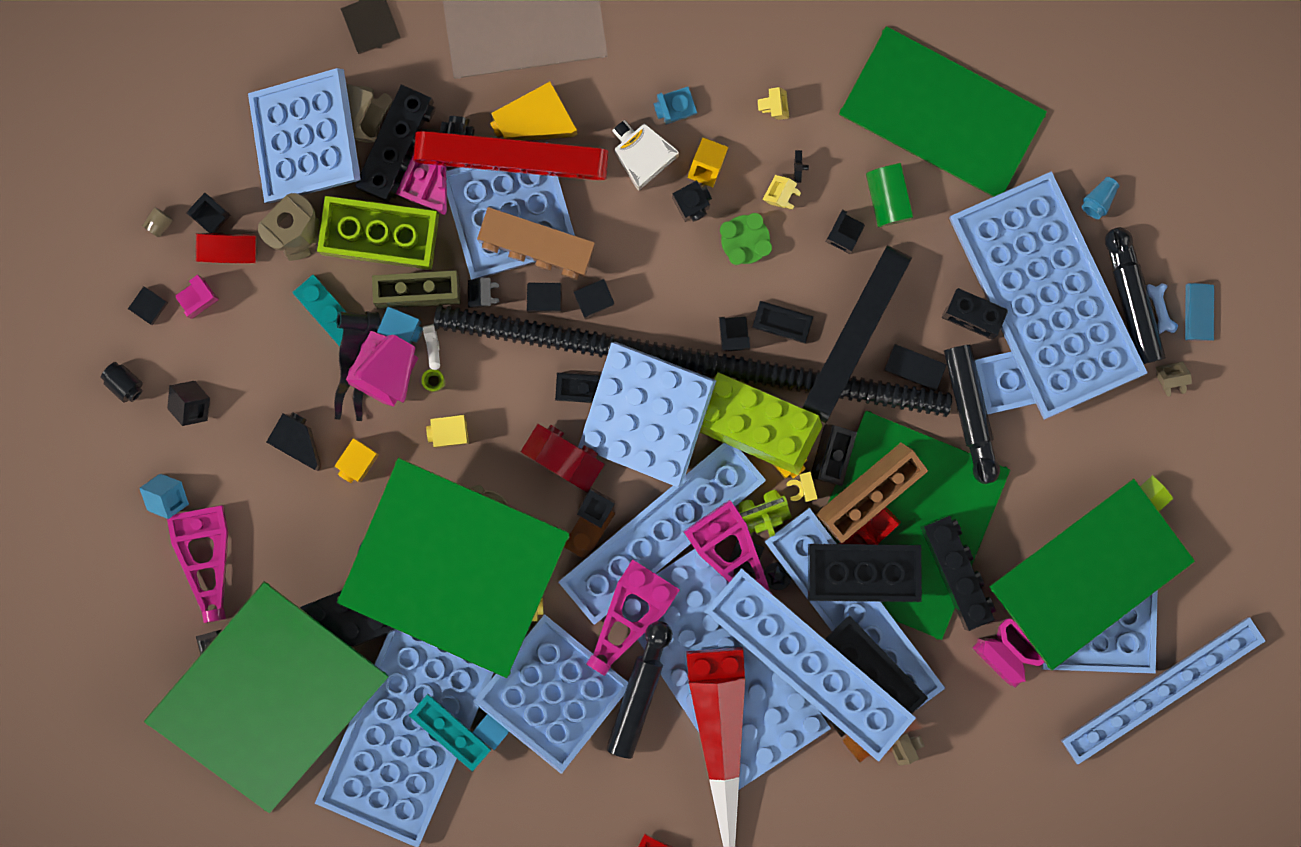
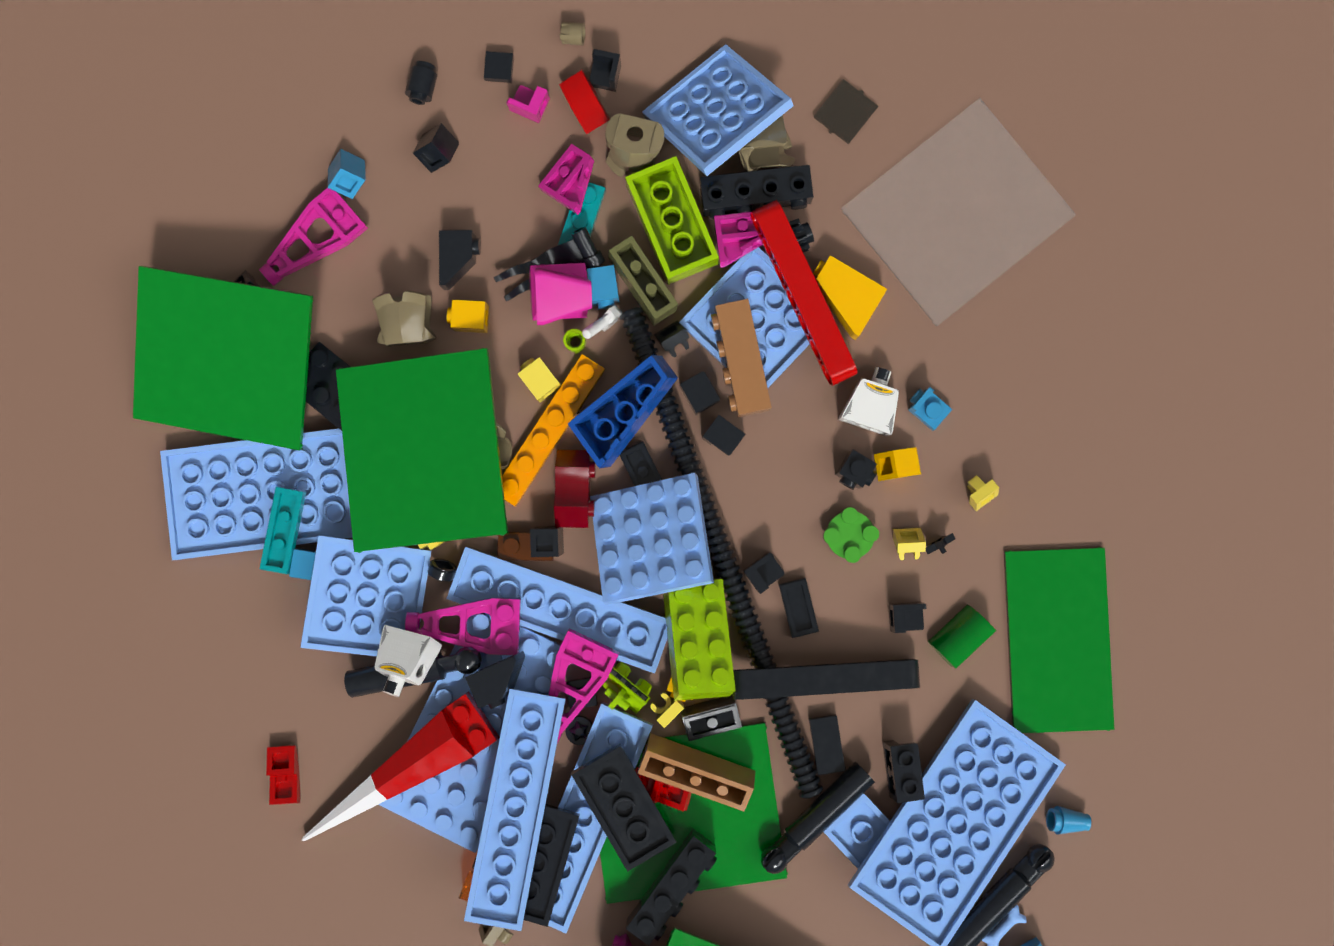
camera: 65 degrees right, 0 degrees up
none -> dark tan piece [372,291,436,347]
none -> white torso [374,625,442,697]
none -> black tile [427,558,457,581]
none -> black slope [465,651,525,709]
none -> light orange plate [502,354,605,507]
none -> dark pink wing [538,144,594,215]
none -> blue wedge [568,355,678,469]

